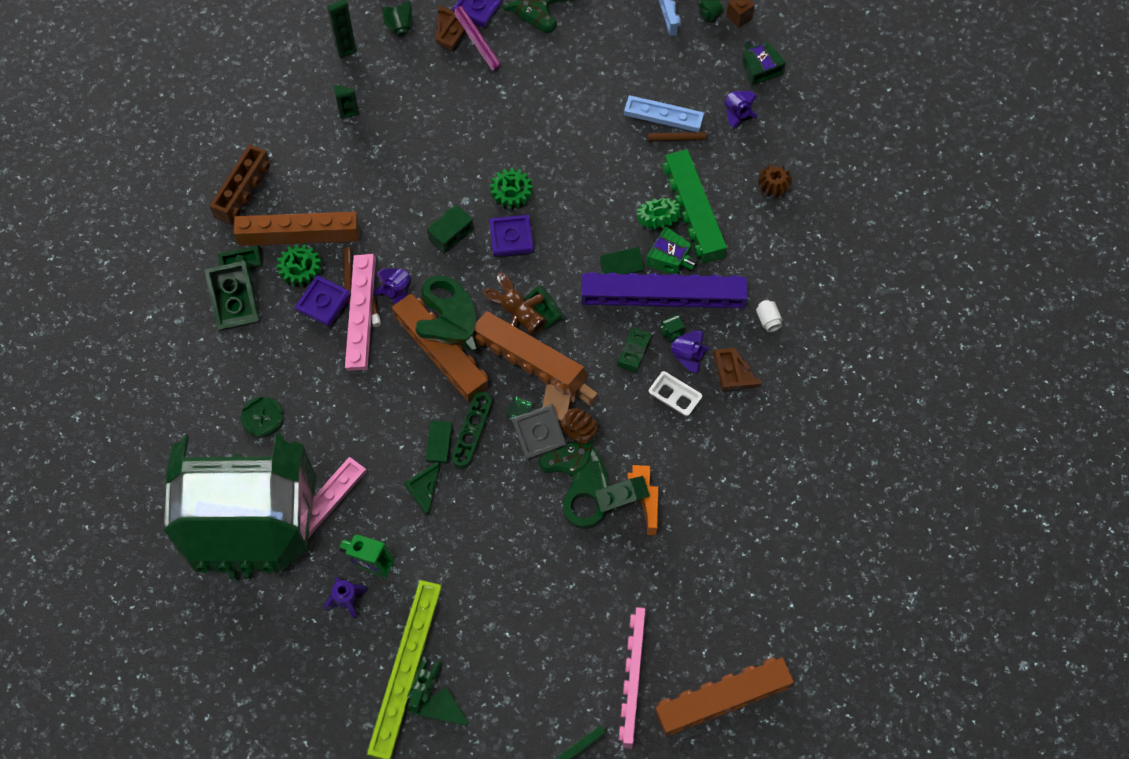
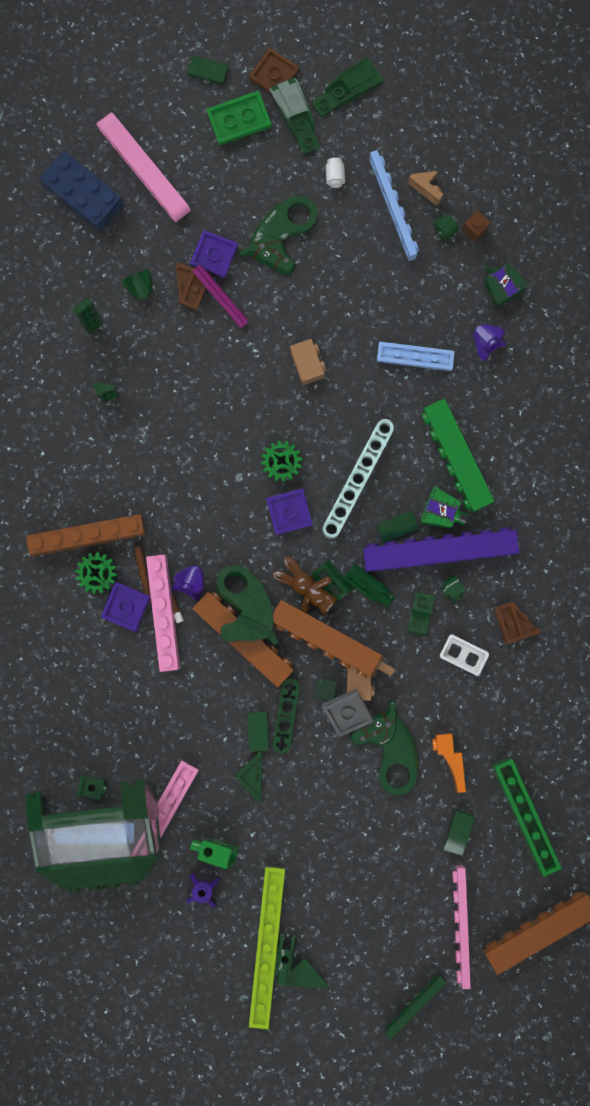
camera: 10 degrees left, 20 degrees up
dark green slope [204,261,259,330] -> none
reddish brown brick [209,144,271,225] -> none
dark green slope [217,245,262,267] -> none
dark green tile [240,397,283,438] -> none
dark green brick [427,204,474,254] -> none
reddish brown gear [560,408,598,444] -> none
dark green brick [595,476,650,512] -> none
green gear [637,197,681,229] -> none
reddish brown bar [648,132,707,141] -> none
dark purple brick [671,330,709,373] -> none
white brick [756,300,782,332] -> none
reddish brown gear [758,164,792,198] -> none
none -> medium nougat brick [290,339,326,385]
none -> light aqua beam [323,419,394,539]
none -> dark green hinge [343,563,395,607]
none -> dark green slope [444,809,475,856]
none -> green brick [492,758,562,877]

